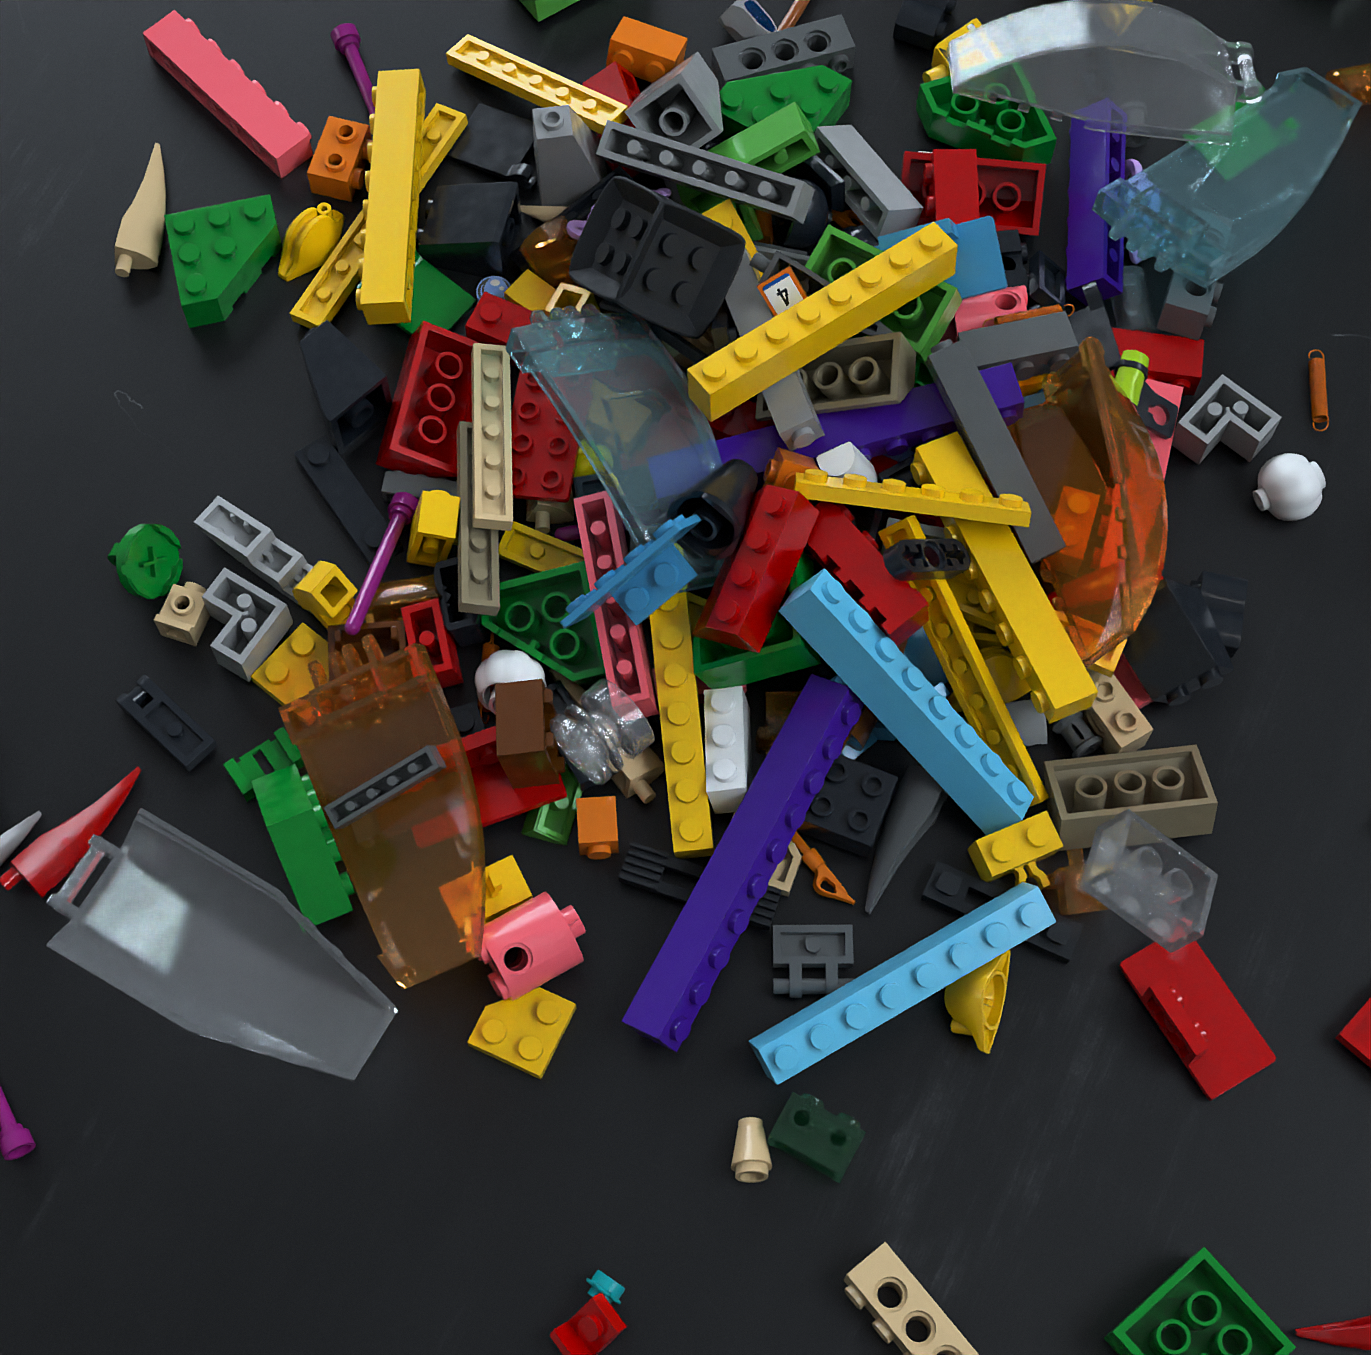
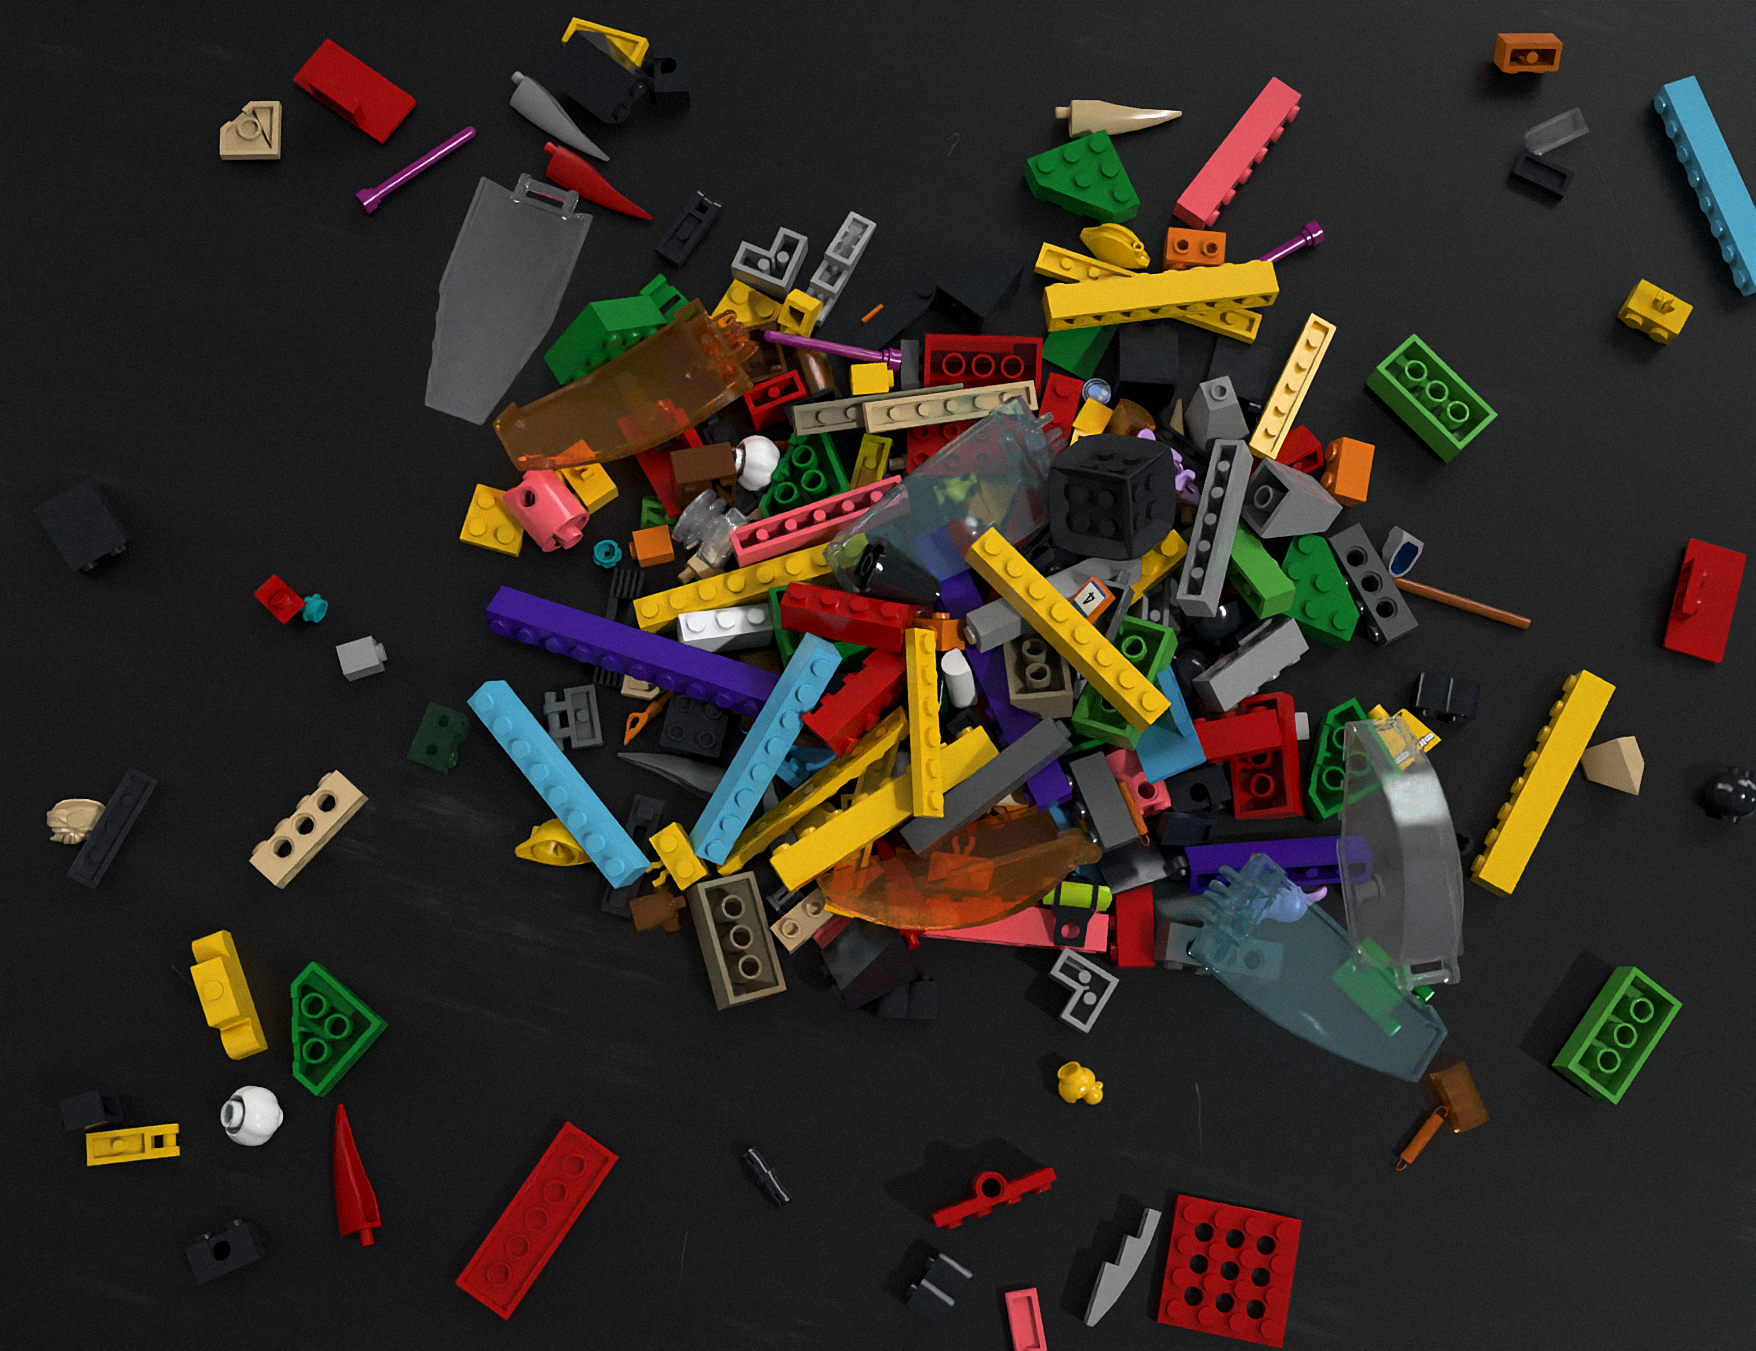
camera: 75 degrees right, 10 degrees up
green tile [107,524,183,599] -> none
tan brick [154,582,210,646] -> none
dark grey piece [323,745,447,829] -> none
dark azure bracket [560,514,701,629] -> none
tan cone [731,1117,772,1183] -> none
black beam [883,538,971,581] -> none
clear brick [1080,809,1218,953] -> none
red bracket [1119,925,1276,1101] -> none
white plant [1253,453,1326,521] -> none
orange piece [1308,349,1329,431] -> none
none -> light grey brick [336,636,387,681]
none -> teal plate [593,540,622,568]
none -> orange piece [861,303,884,324]
none -> yellow animal [1057,1061,1103,1105]

